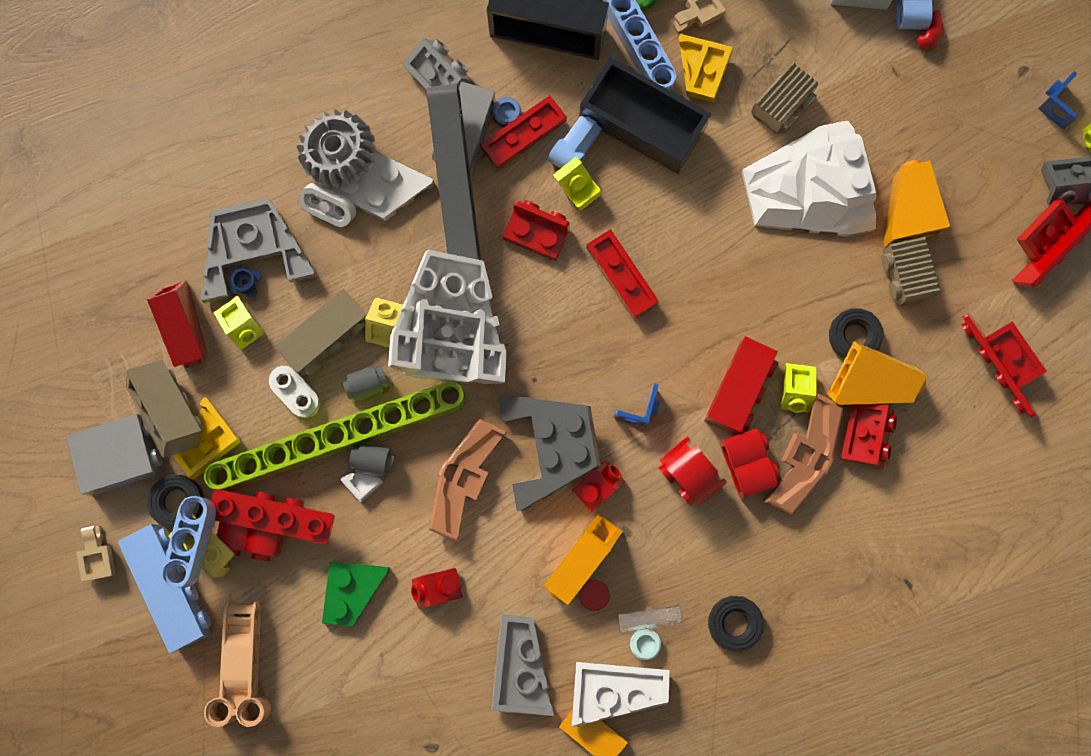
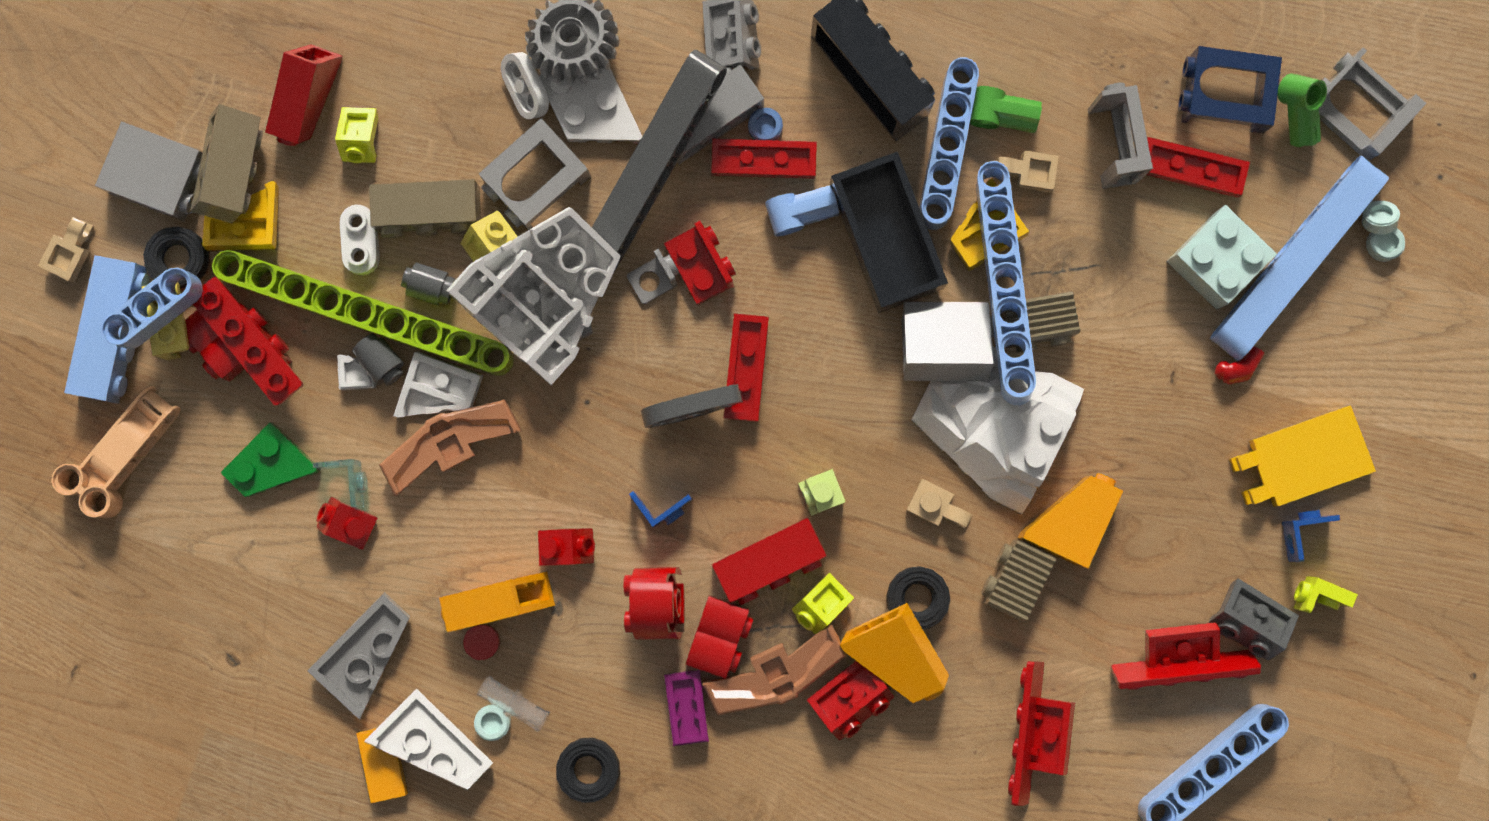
camera: 40 degrees right, 5 degrees up
light grey wing [200,198,316,303] -> none
dark blue plate [228,266,262,298] -> none
dark grey wing [498,395,601,511] -> none
neon yellow bracket [553,157,602,210] -> none
none -> clear light blue bracket [313,459,368,508]
none -> white wing [393,352,483,417]
none -> light grey panel [479,118,591,230]
none -> light grey bracket [627,249,679,304]
none -> dark grey piece [641,384,743,428]
none -> magenta plate [664,669,709,746]
none -> yellowish green brick [798,469,845,516]
none -> brick [901,302,998,381]
none -> tan plate [906,479,972,528]
none -> light blue beam [976,161,1036,406]
none -> yellow tile [1229,405,1376,507]

